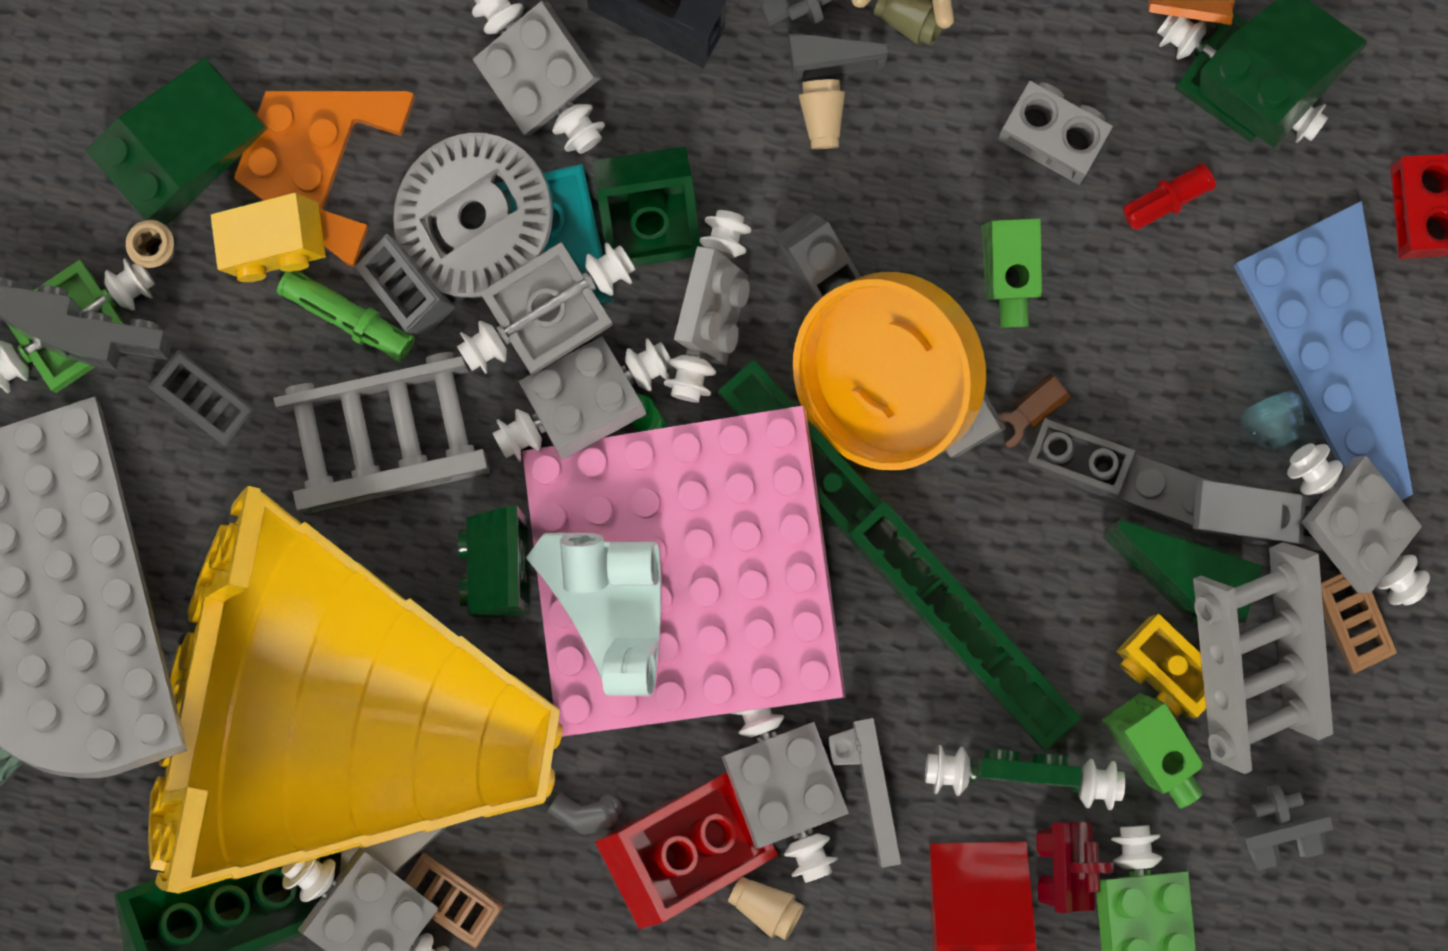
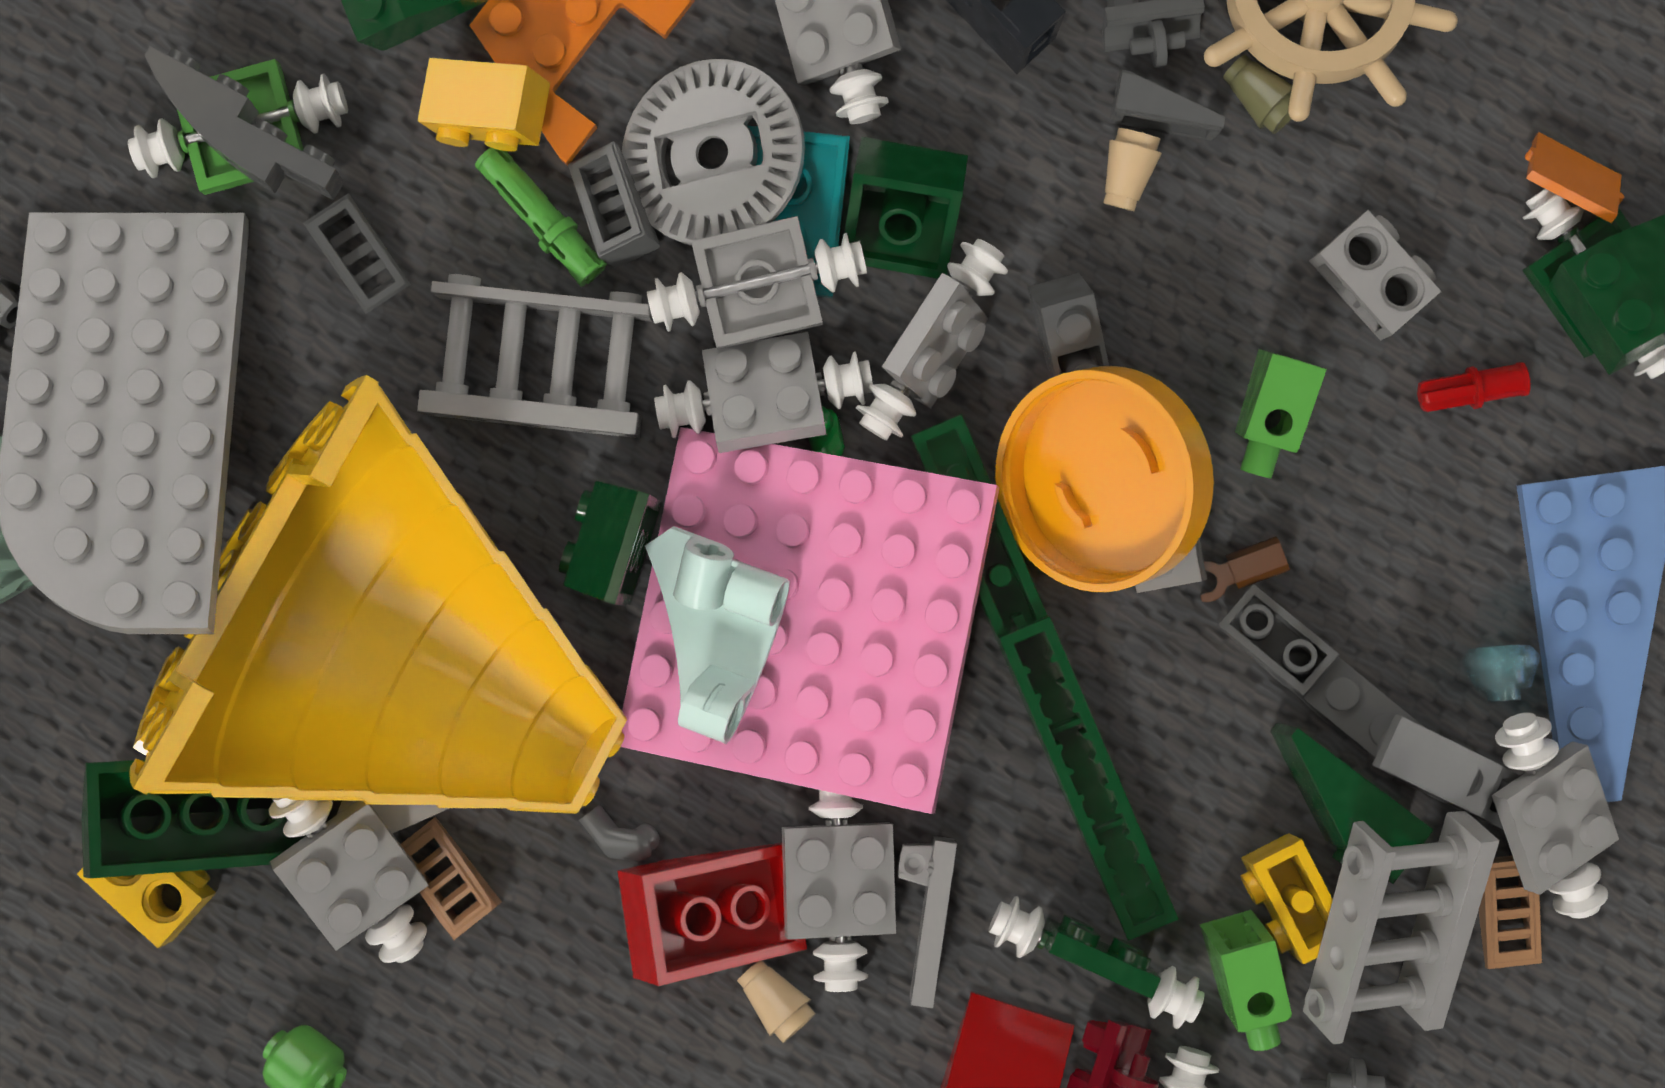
camera: 25 degrees right, 5 degrees up
tan cone [126,220,175,268] -> none

